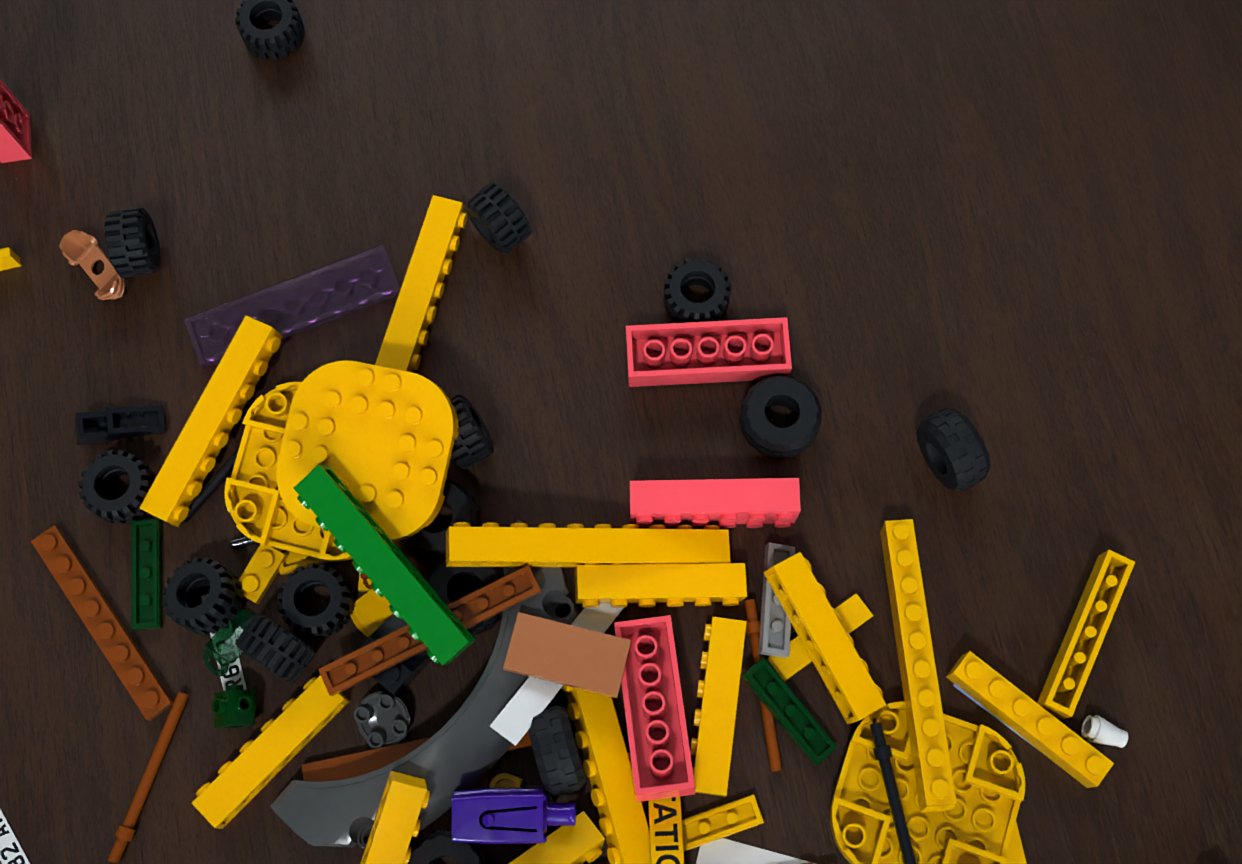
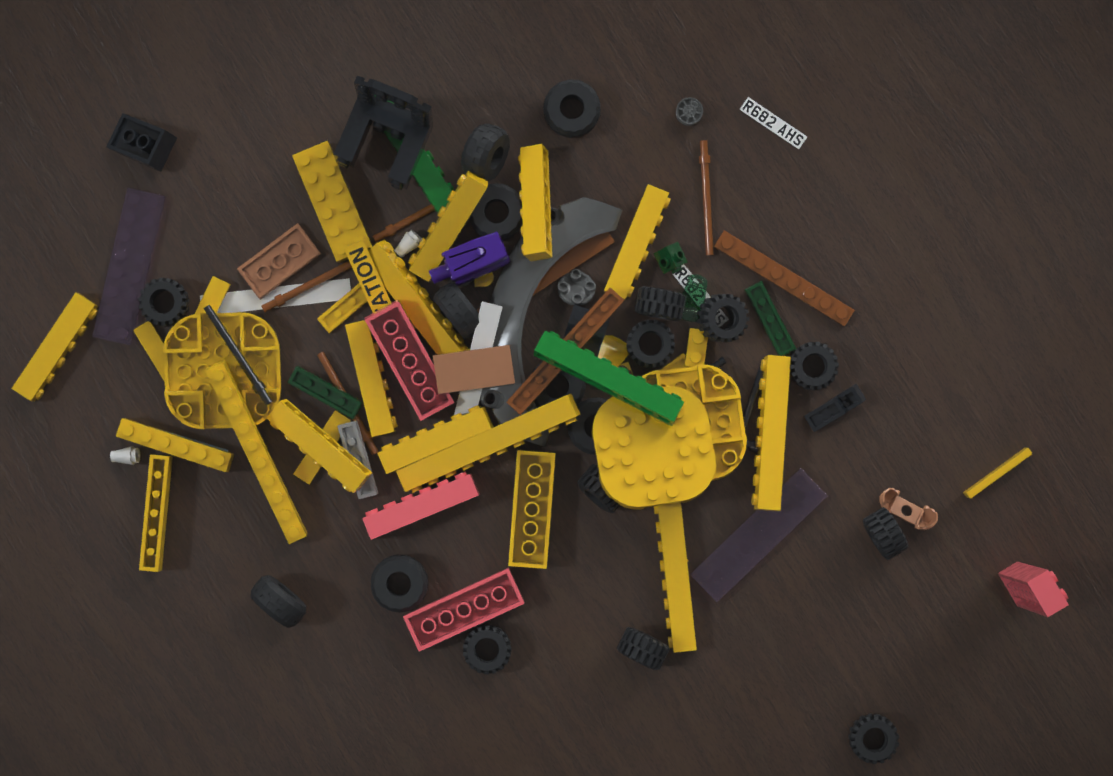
camera: 160 degrees right, 15 degrees up
none -> yellow brick [508,450,556,569]

